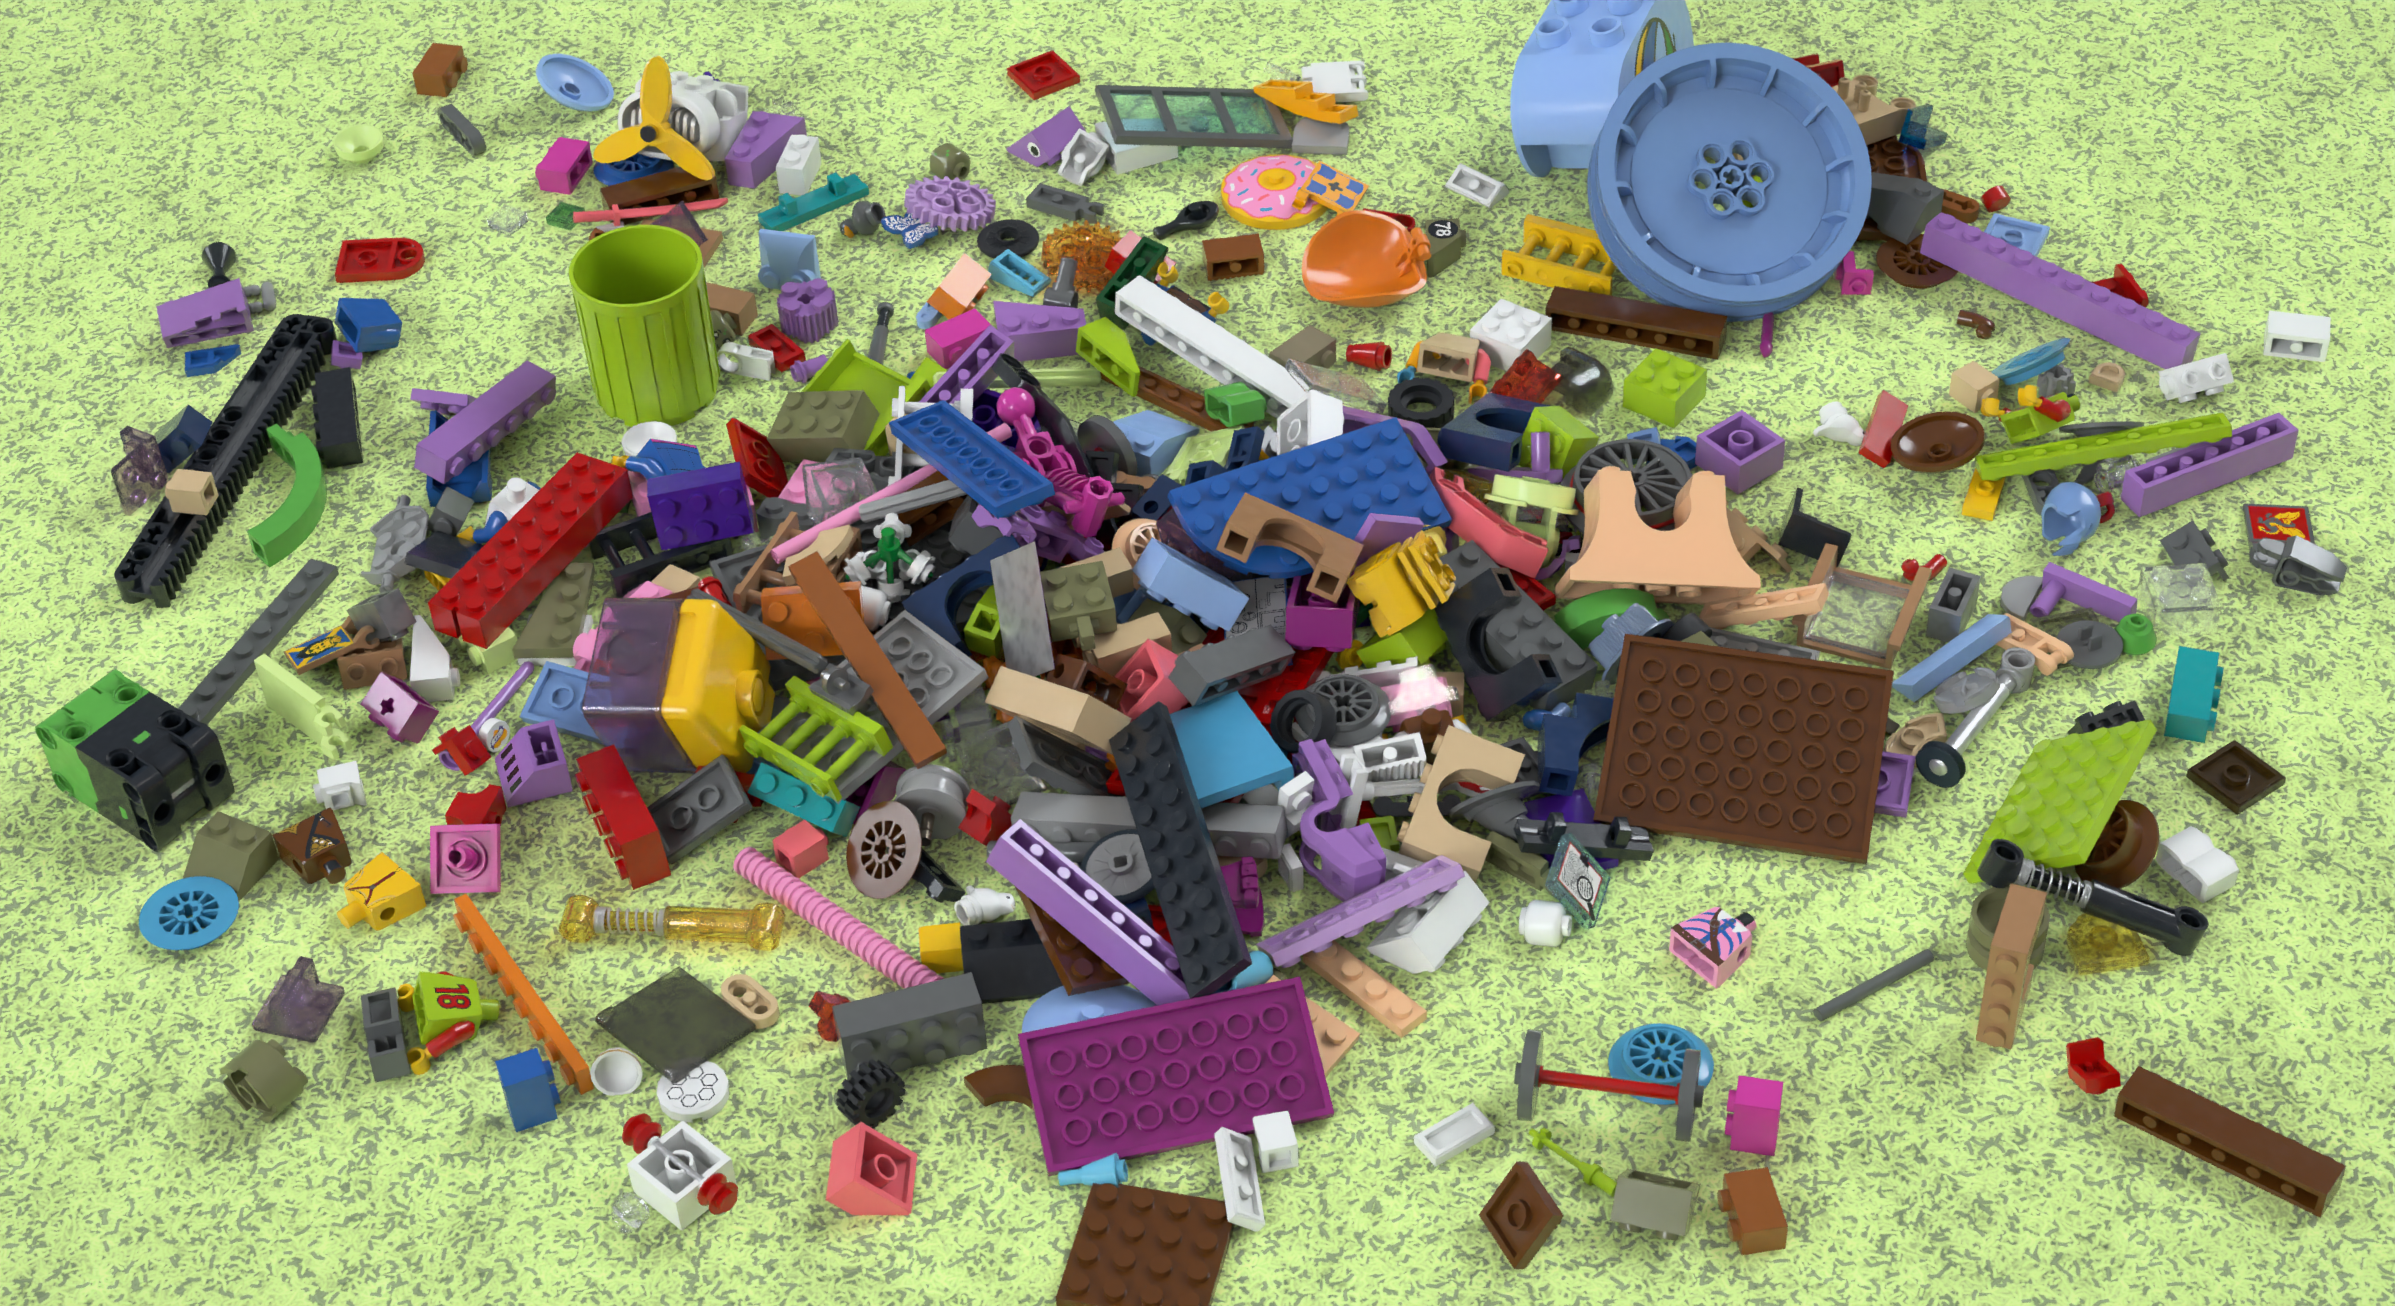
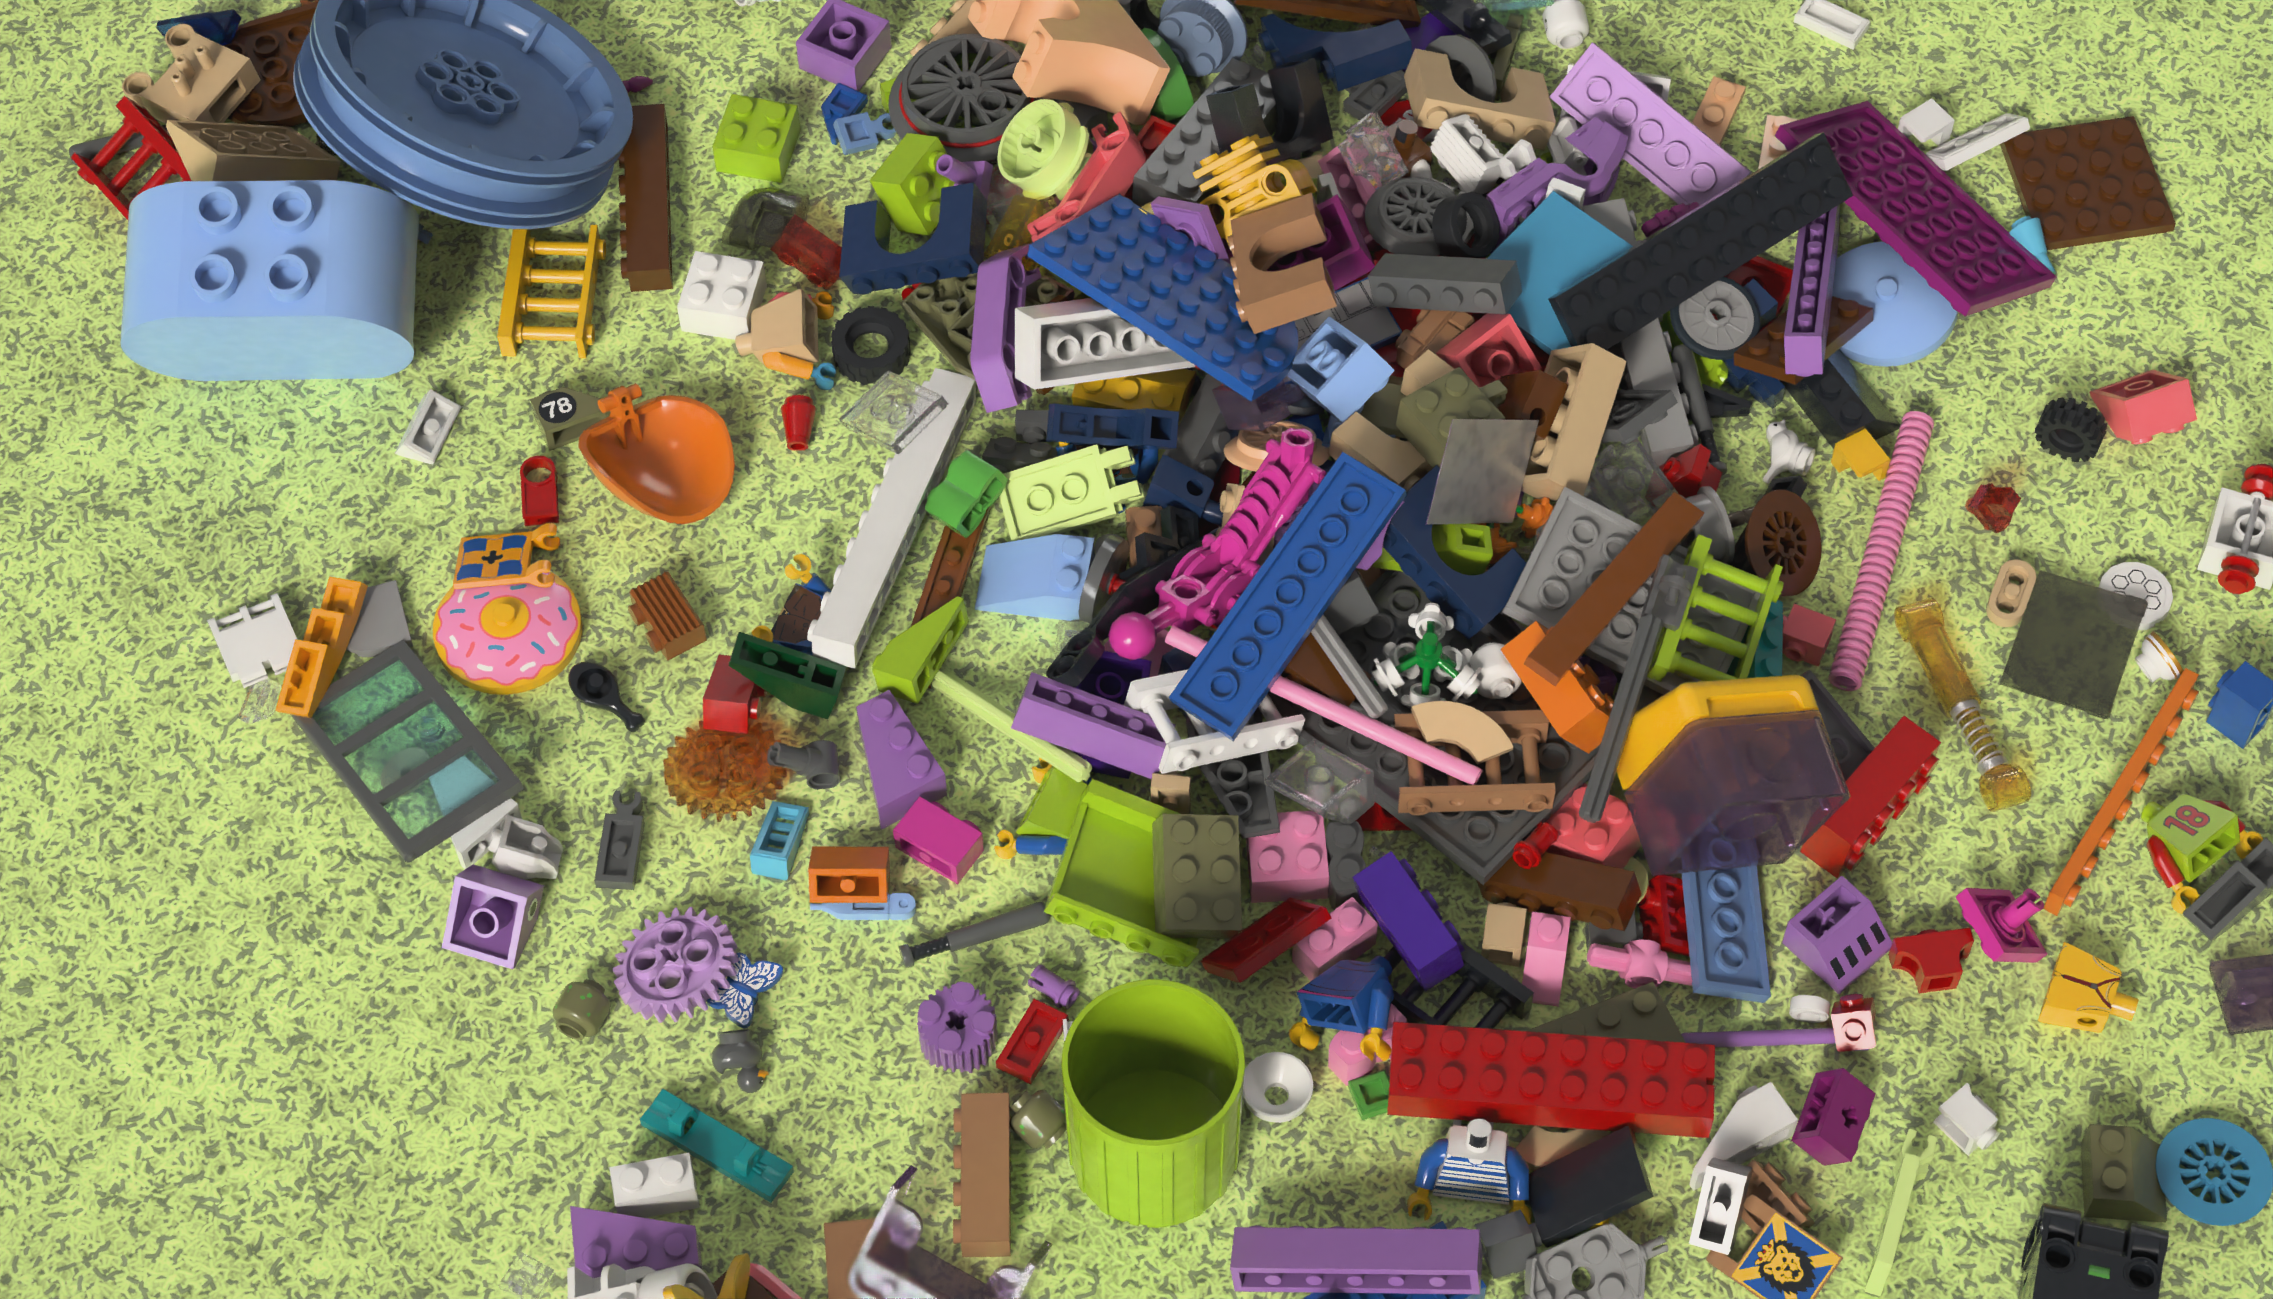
camera: 115 degrees left, 15 degrees up
reddish brown torso [272,807,352,884] -> none
light blue slope [758,229,821,290] -> none
dark grey brick [832,972,987,1080] -> none
reddish brown tile [964,1065,1033,1110] -> none
black wheel [977,219,1039,259] -> none
red tile [1007,50,1080,100] -> none
dark tan brick [1269,325,1337,383] -> none

